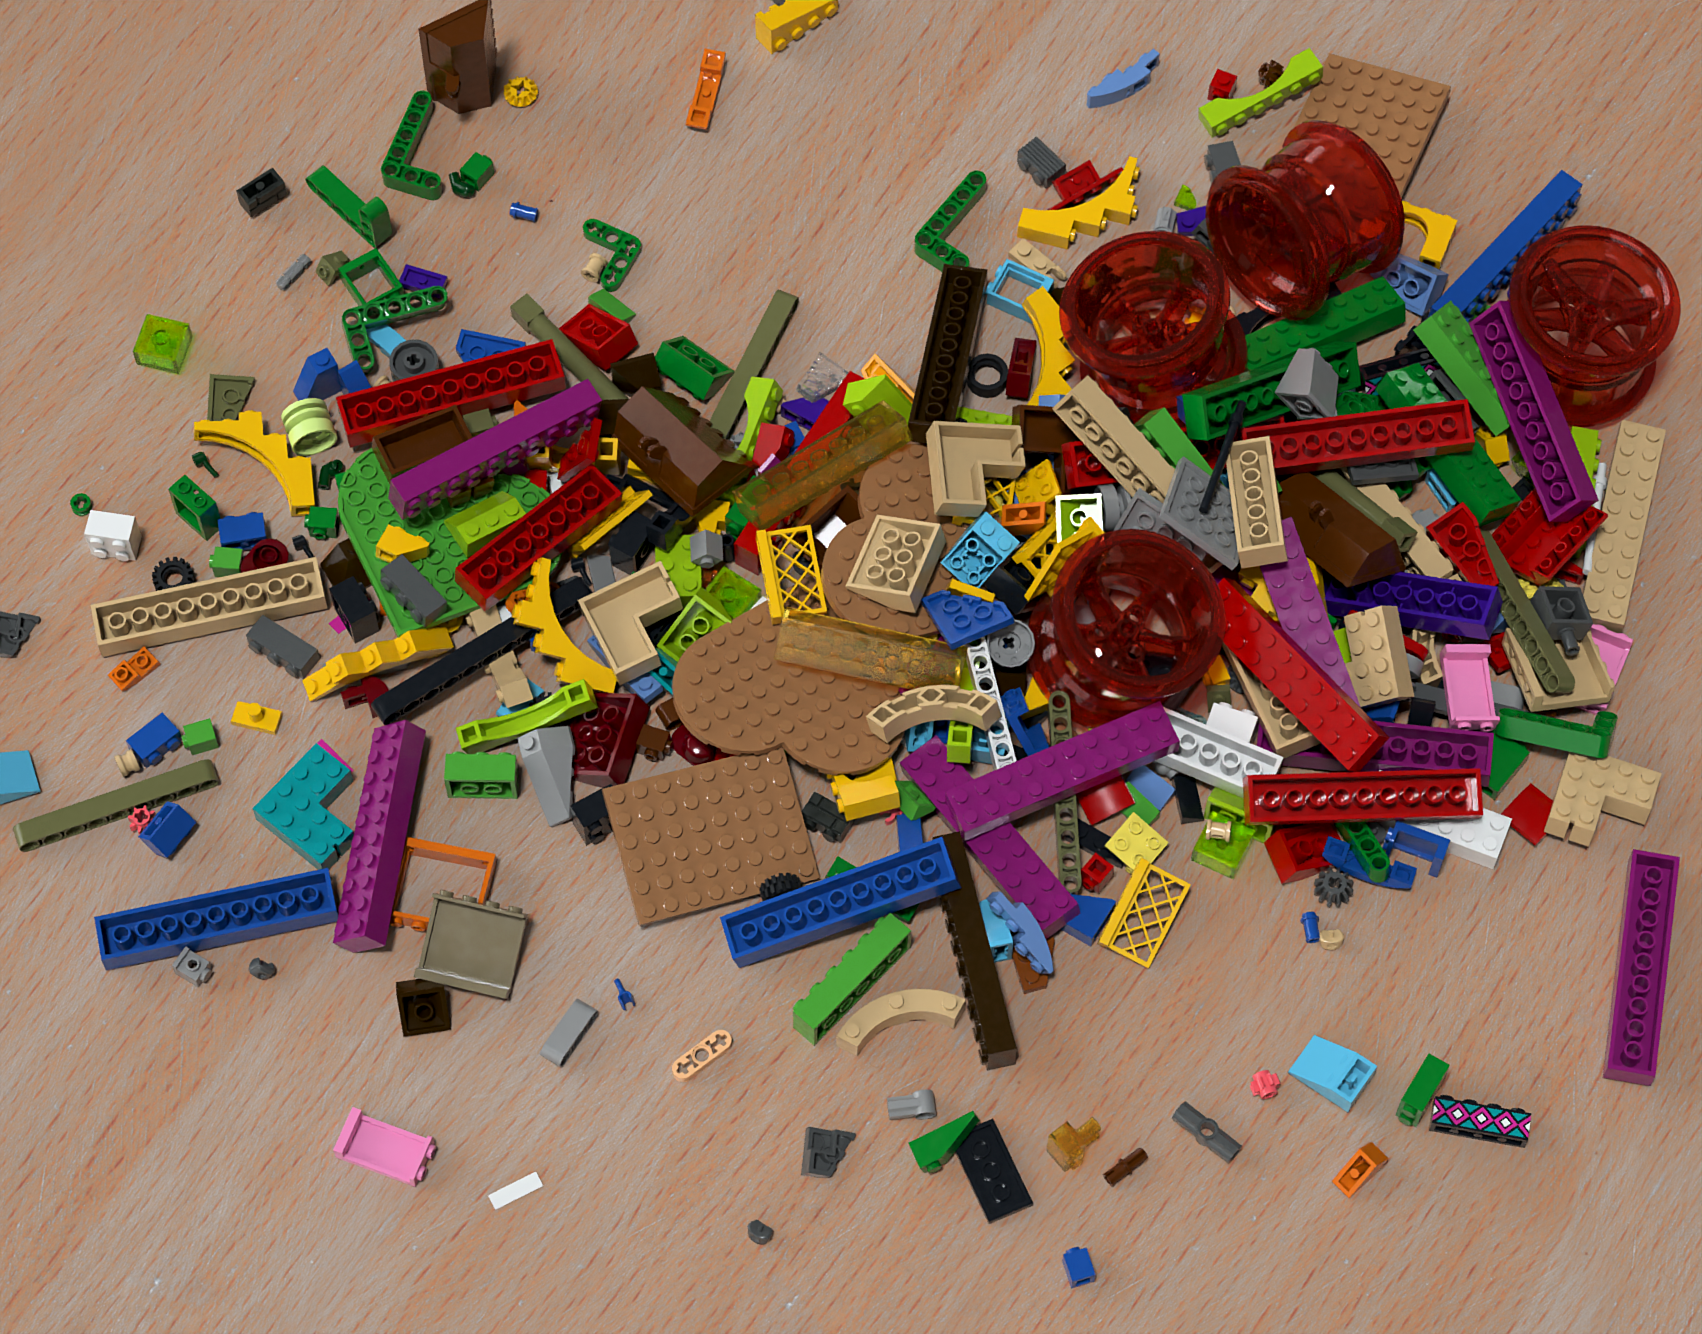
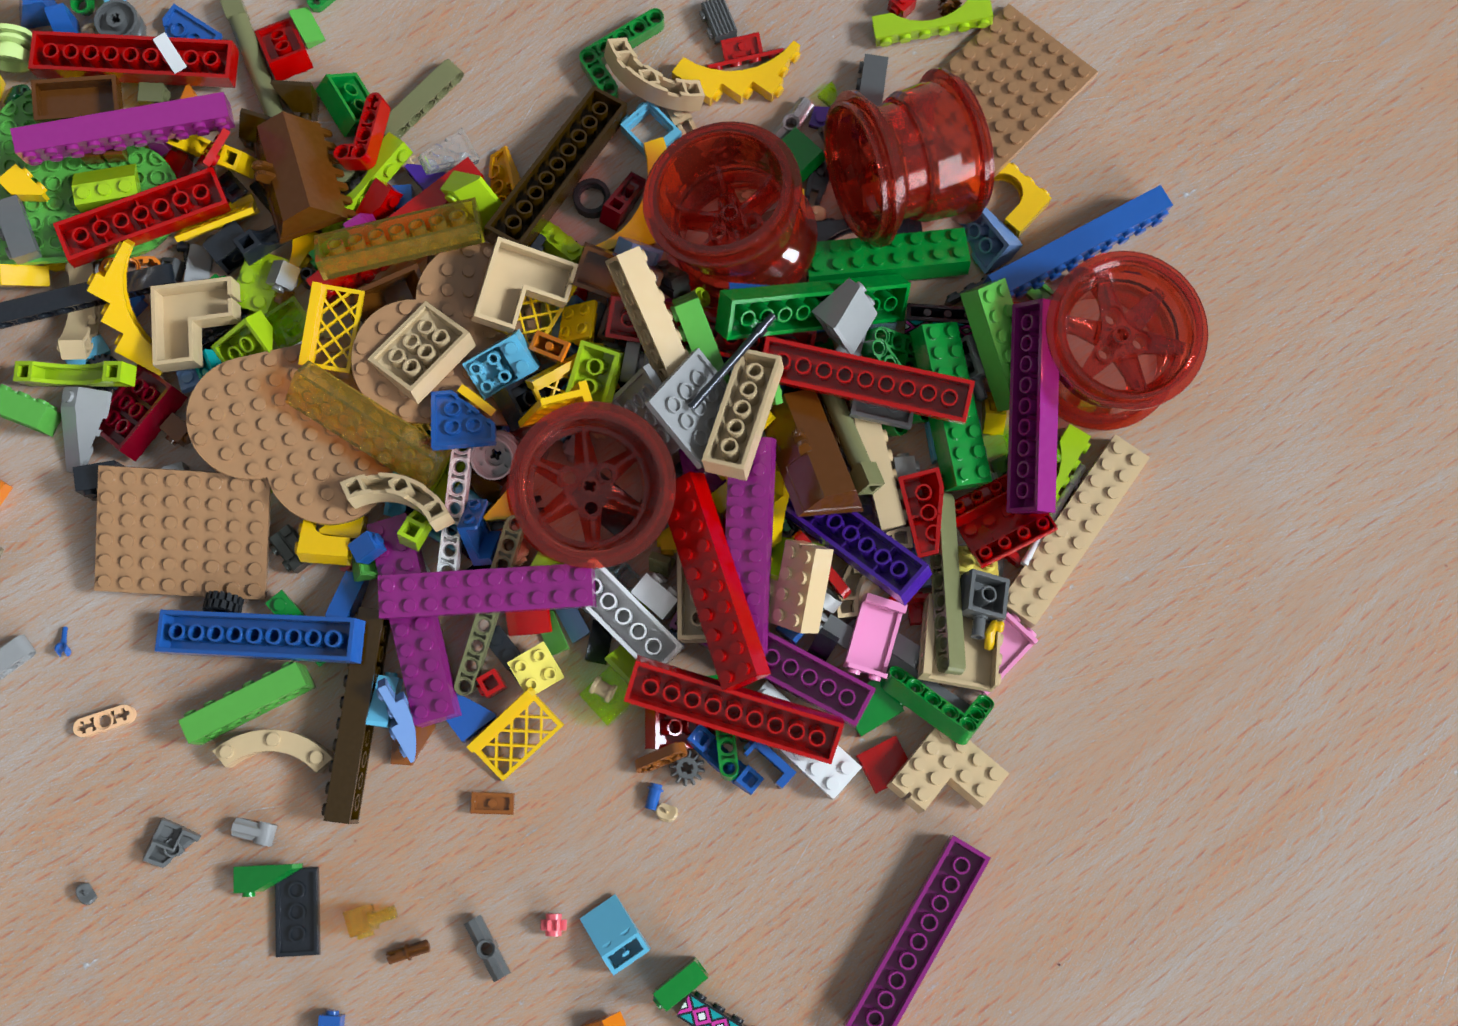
camera: 20 degrees right, 15 degrees up
none -> white sticker [153,32,187,74]
none -> red beam [333,92,391,171]
none -> blue brick [348,531,387,564]
none -> dark orange plate [470,792,515,815]
none -> tan brick [604,37,705,112]
none -> dark orange beam [634,742,688,773]
none -> yellow arm [984,620,1004,650]

